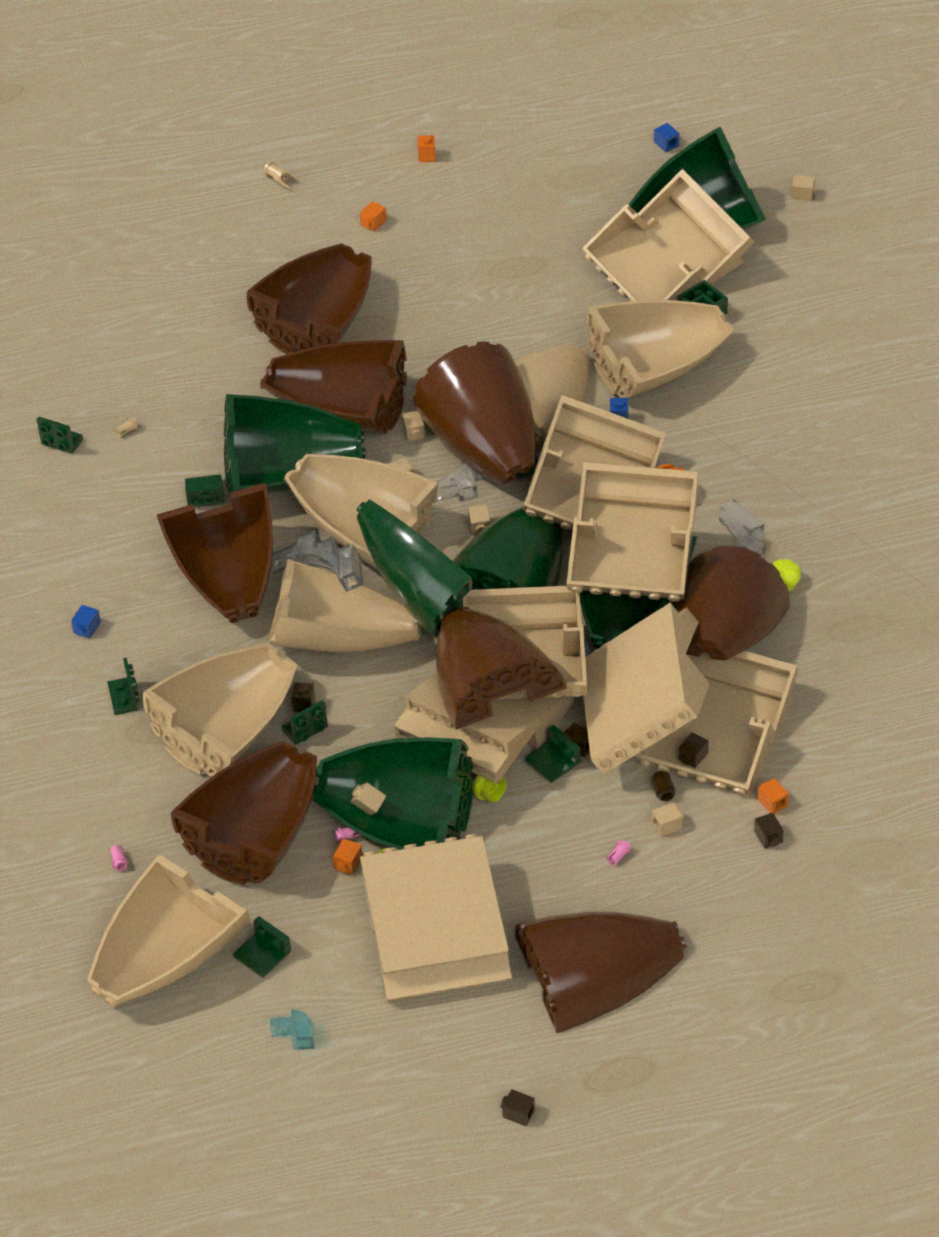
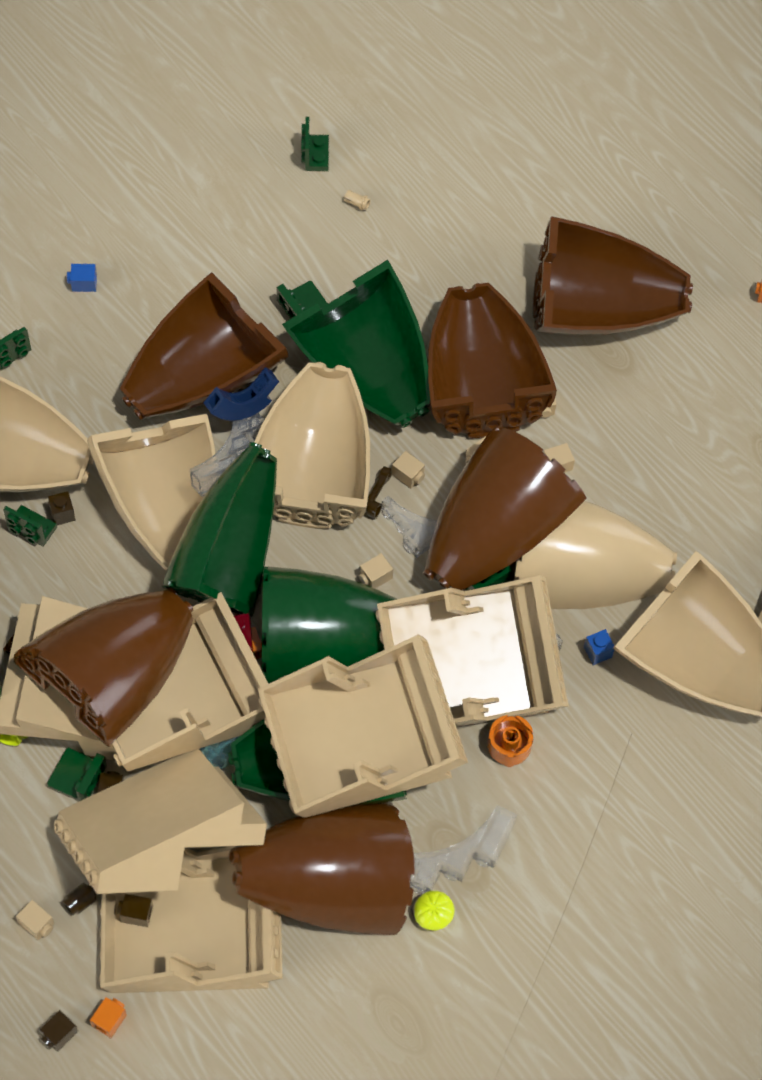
camera: 60 degrees right, 15 degrees up
none -> dark blue arch [204,367,279,421]

